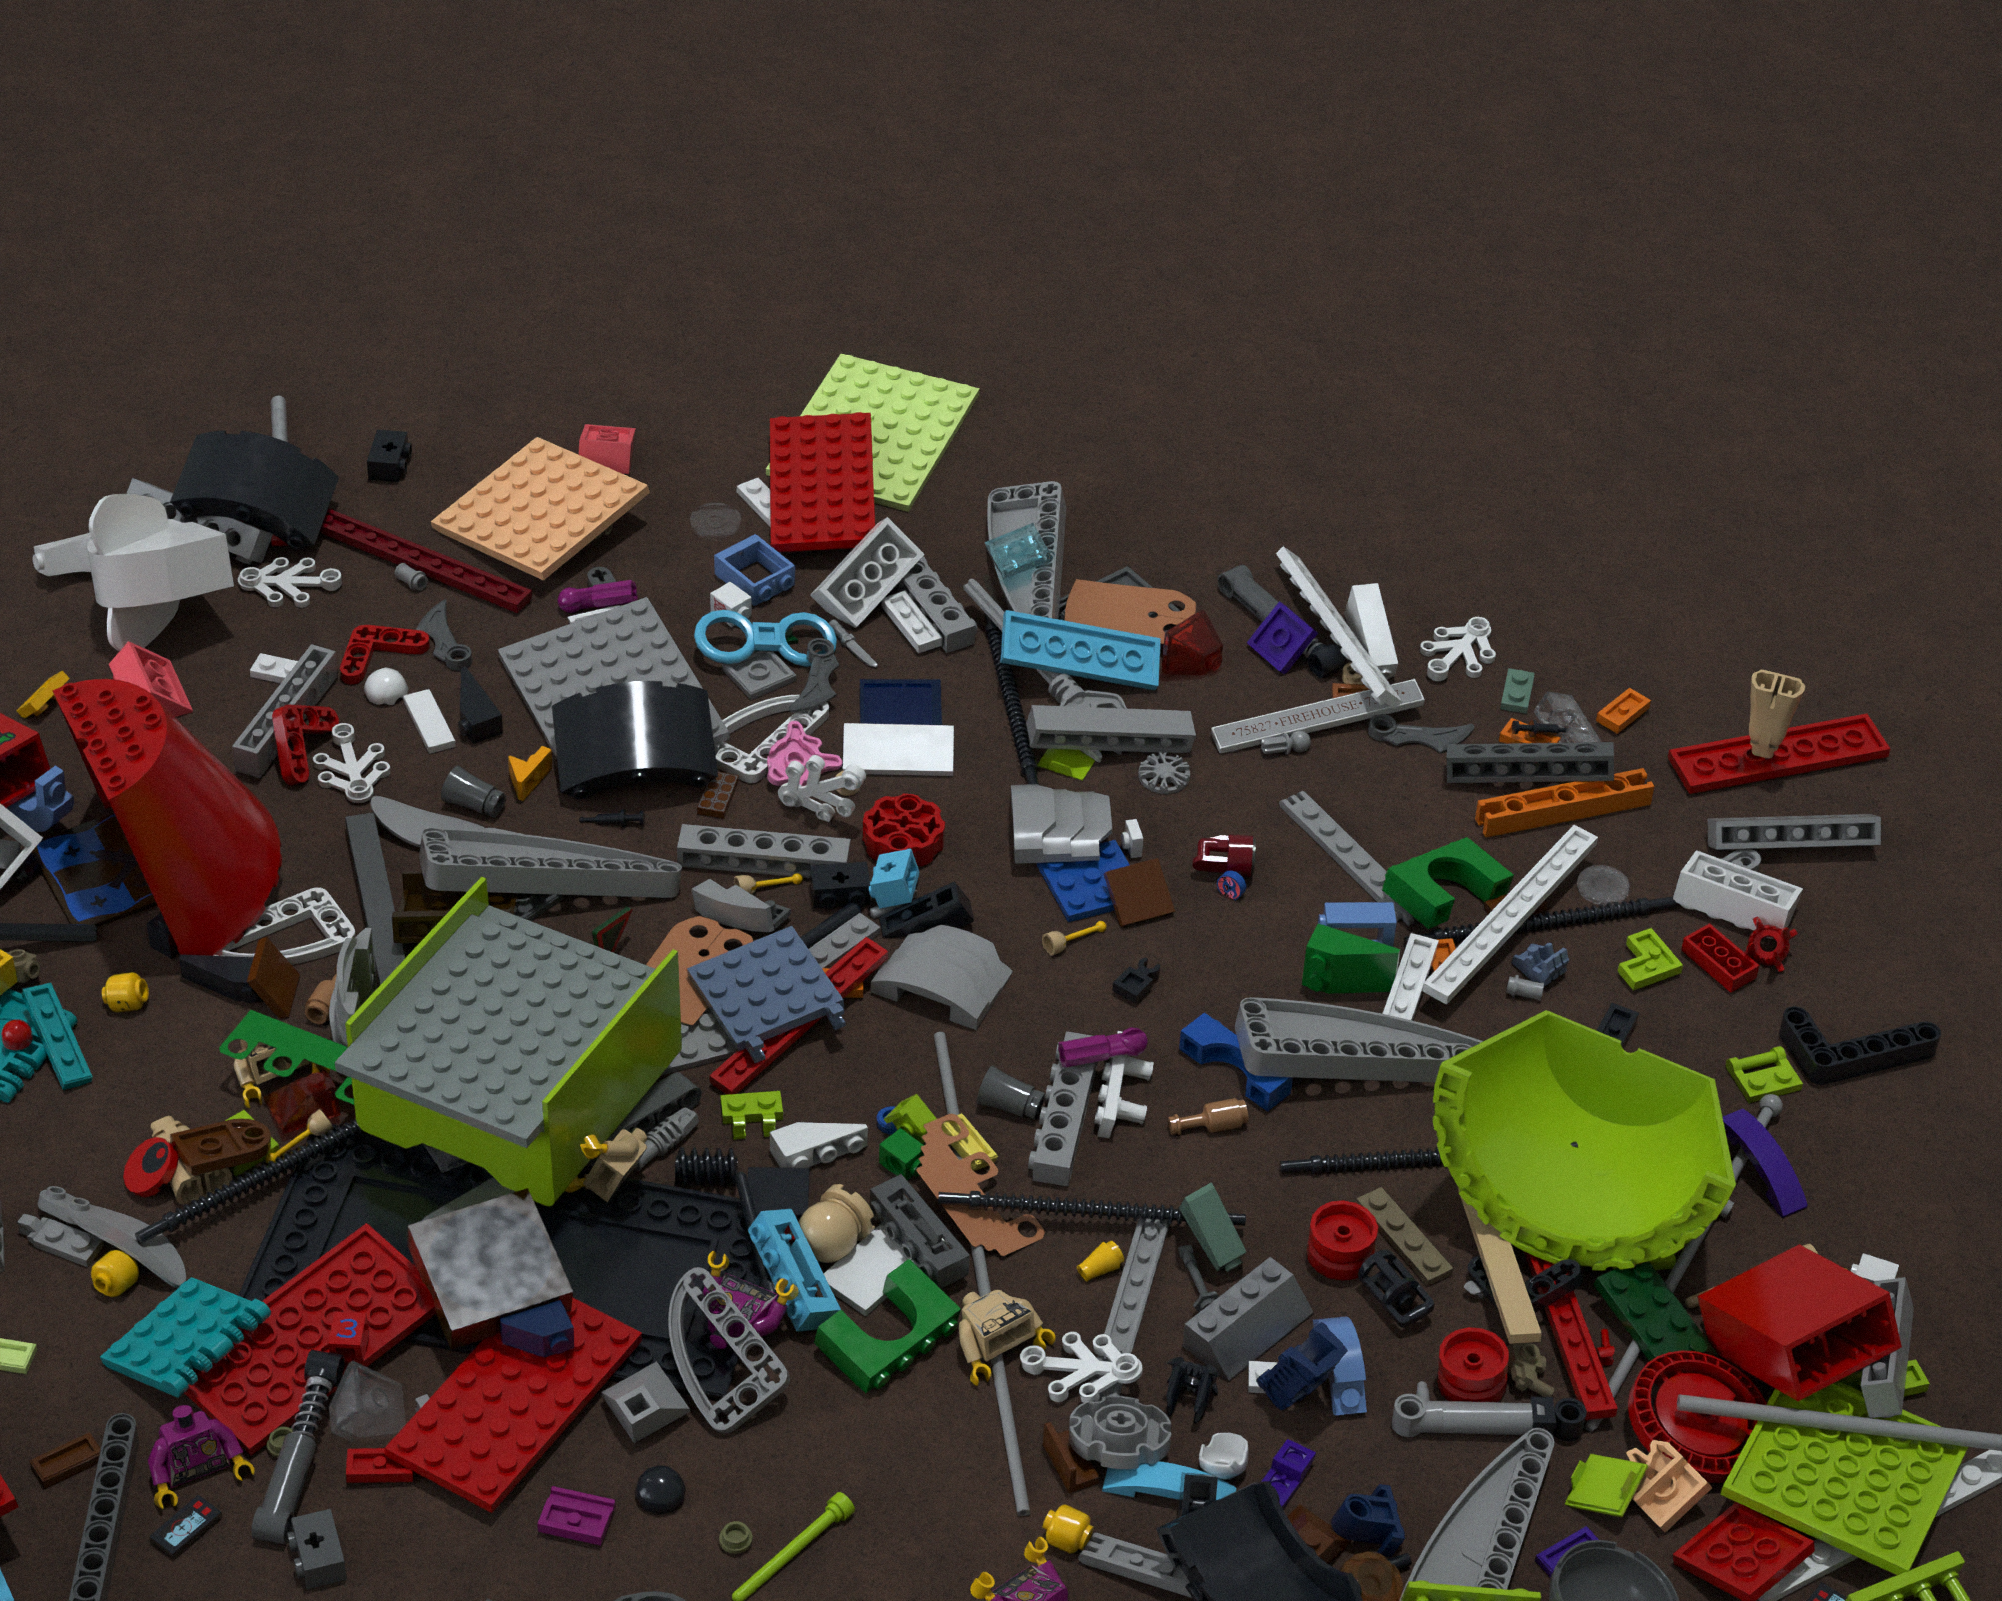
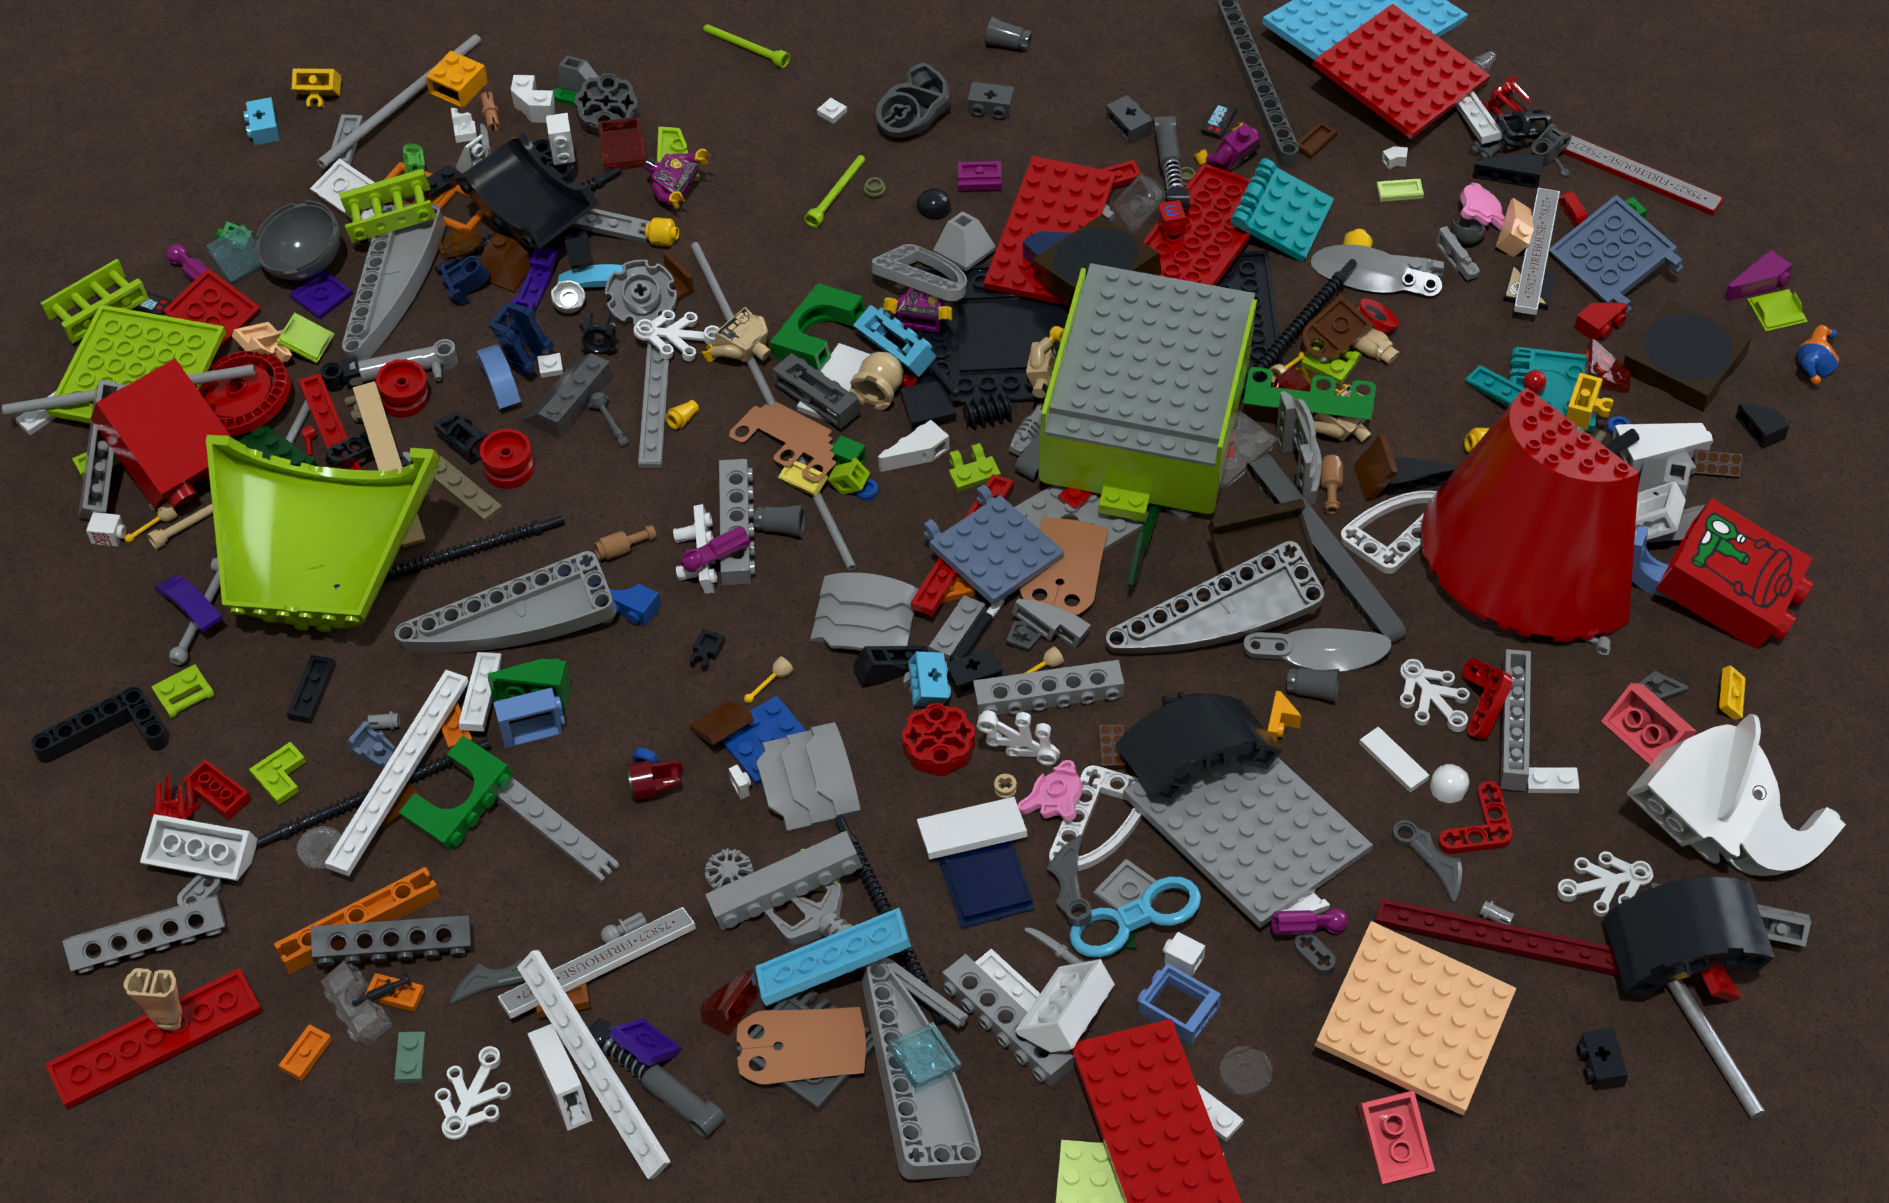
camera: 170 degrees right, 10 degrees up
black slope [458,667,503,744] -> none
black hose [938,1191,1246,1226] -> none
sand green slope [1179,1182,1247,1272] -> none

